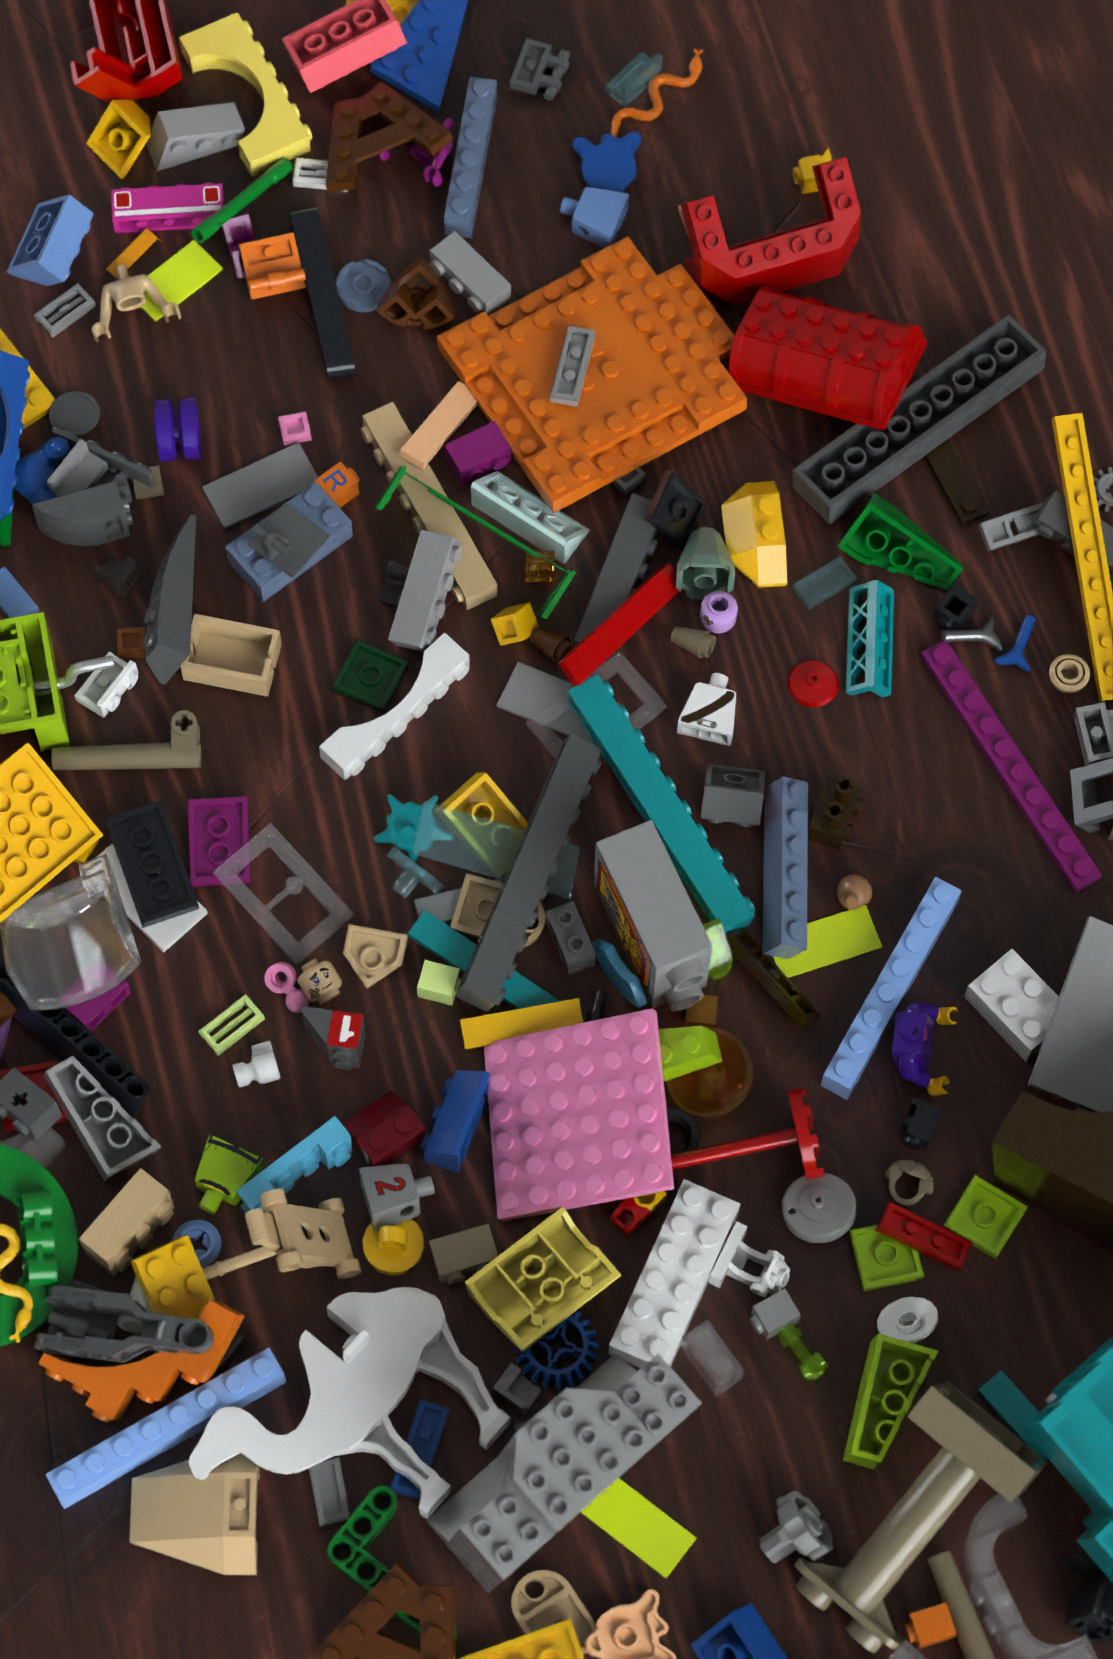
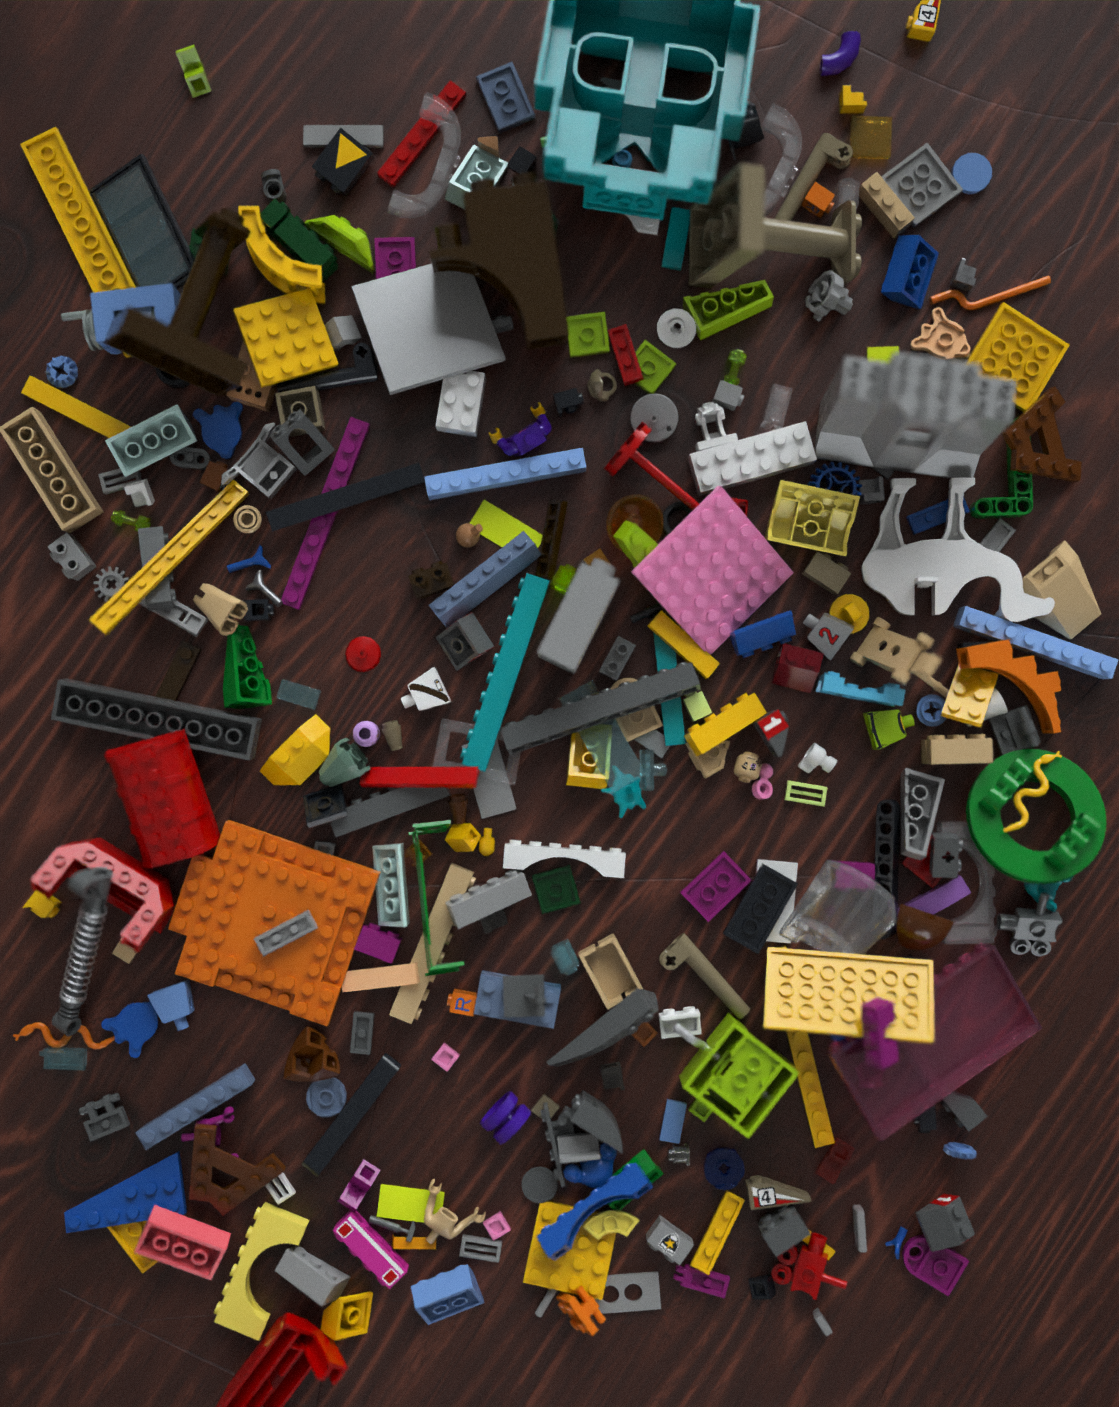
camera: 130 degrees left, 20 degrees up
dark grey piece [34,1285,214,1363] -> none
green piece [191,158,293,243] -> none
light grey piece [202,442,318,530] -> none
clear door [213,823,354,965] -> none
orange plate [238,232,306,300] -> none
light grey brick [430,231,511,315] -> none
dark azure tile [592,939,647,1008] -> none
teal fence [846,580,894,698] -> none
none -> dark grey piece [52,867,113,1036]
none -> tan piece [193,583,248,635]
none -> black tile [266,463,425,532]
none -> dark grey plate [350,1011,375,1055]
none -> dark grey piece [368,1215,416,1242]
none -> yellow cylinder [479,828,495,856]
none -> bright pink tile [483,1211,511,1241]
none -> clear light blue brick [551,938,579,975]
none -> yellow brick [684,692,767,757]

